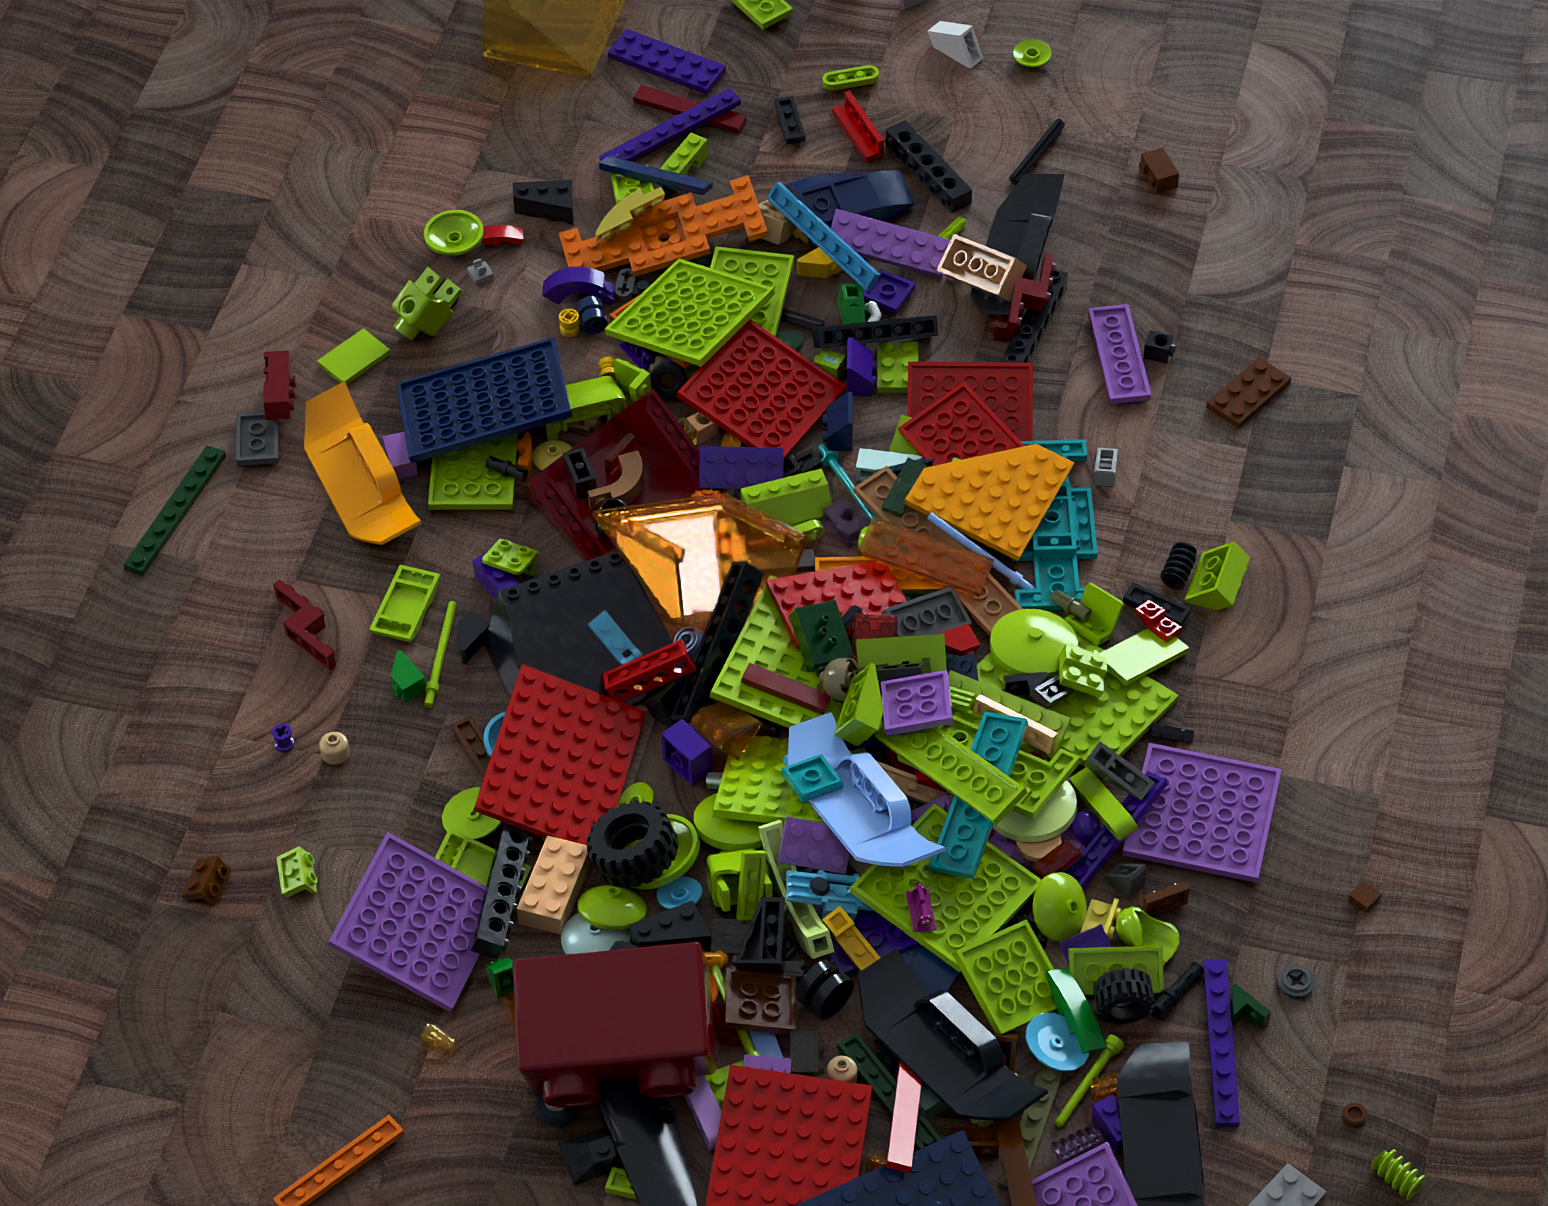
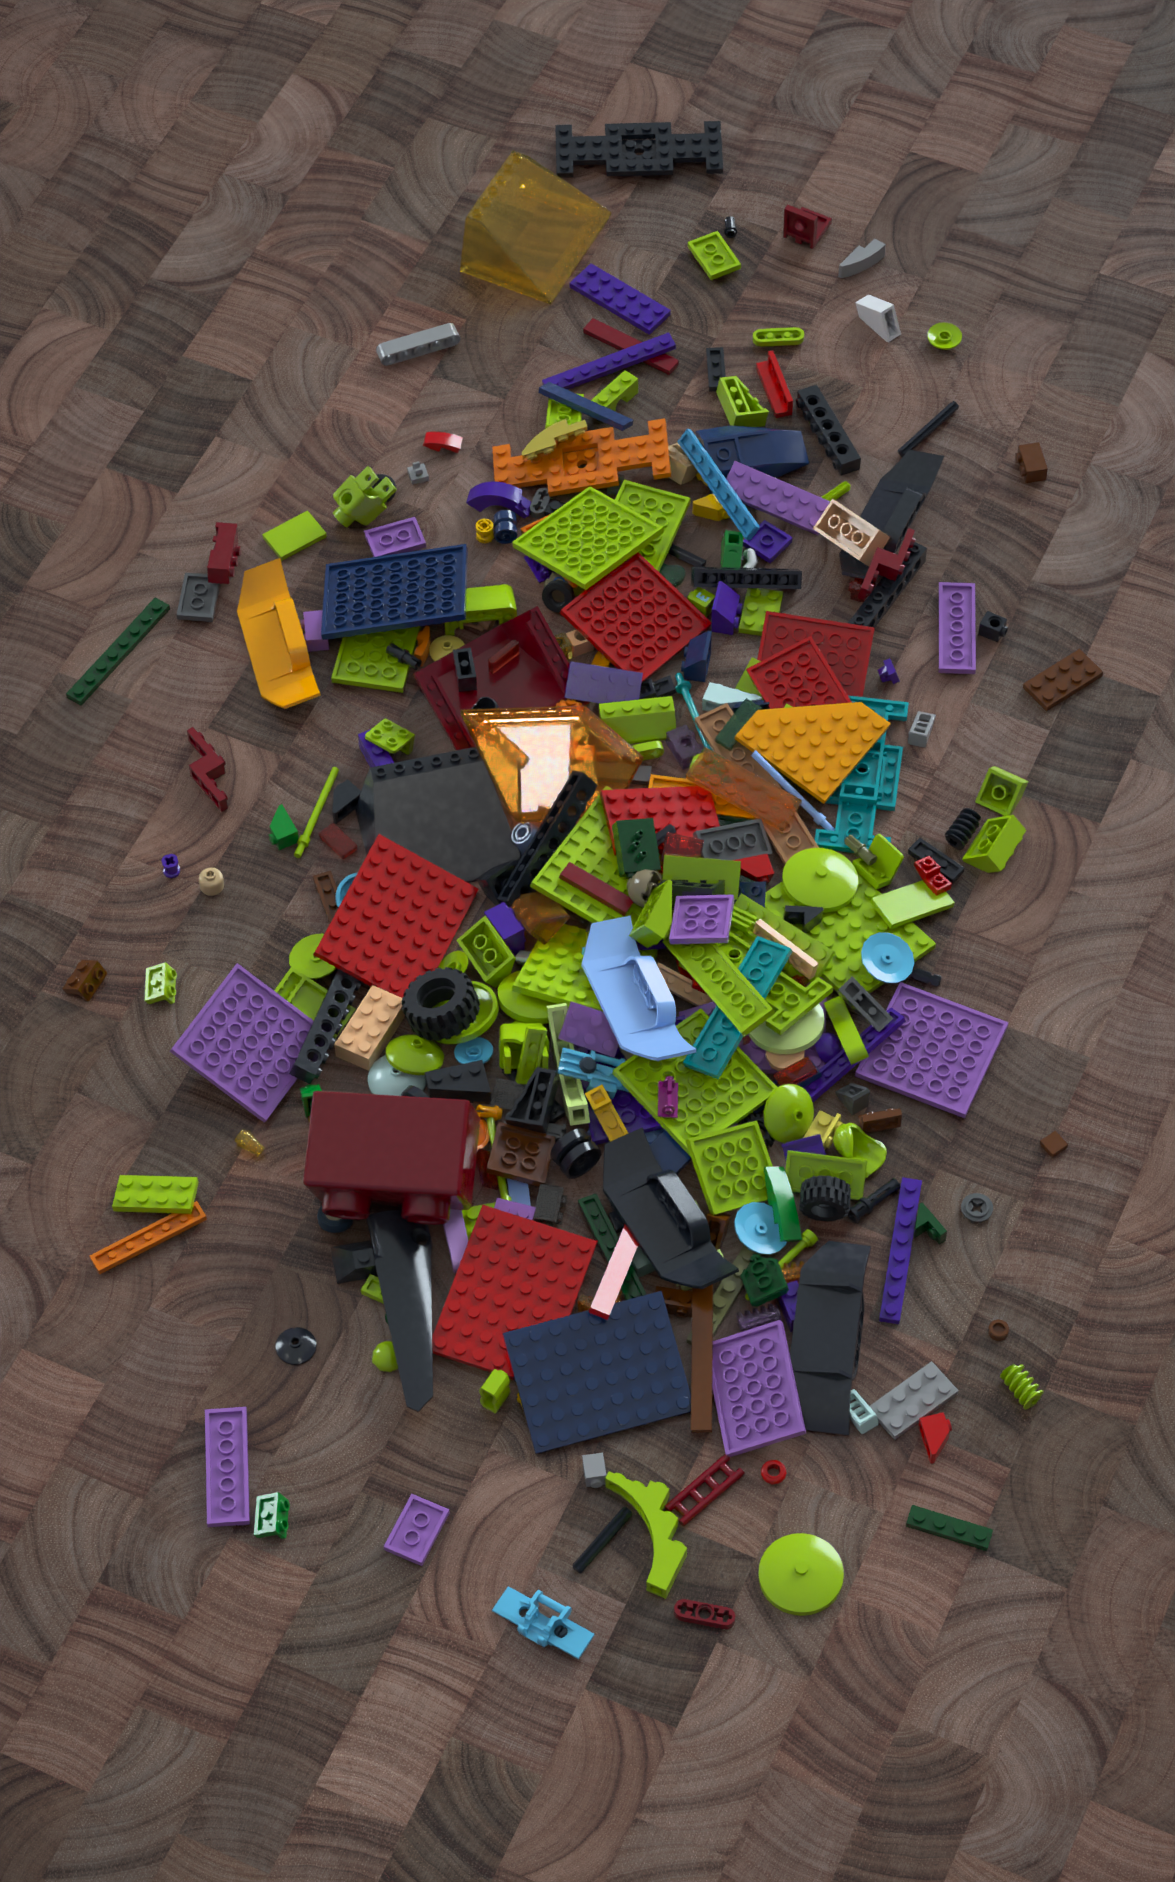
camera: 10 degrees right, 5 degrees up
lime slope [369,565,441,642] -> none
lime dish [424,210,484,256] -> none
black wedge [513,180,574,225] -> none
medium azure plate [587,610,643,665] -> none
medium nougat arch [588,451,643,510] -> none
yellow wheel [598,356,616,381] -> none
red fence [603,639,696,702] -> none
lime bracket [614,358,651,405] -> none
teal tile [781,754,843,802] -> none
tan head [827,1056,857,1083] -> none
black hinge [1030,675,1075,709] -> none
lime plate [1059,644,1107,698] -> none
none -> lime plate [112,1175,199,1214]
none -> clear red tile [319,823,358,859]
none -> medium lavender plate [364,517,426,557]
none -> light grey beam [376,323,461,366]
none -> lime slope [456,916,516,988]
none -> lime wedge [716,376,769,427]
none -> dark green tile [740,1254,789,1307]
none -> medium azure piece [861,933,914,983]
none -> dark purple tile [877,658,900,684]
none -> lime slope [975,766,1028,816]

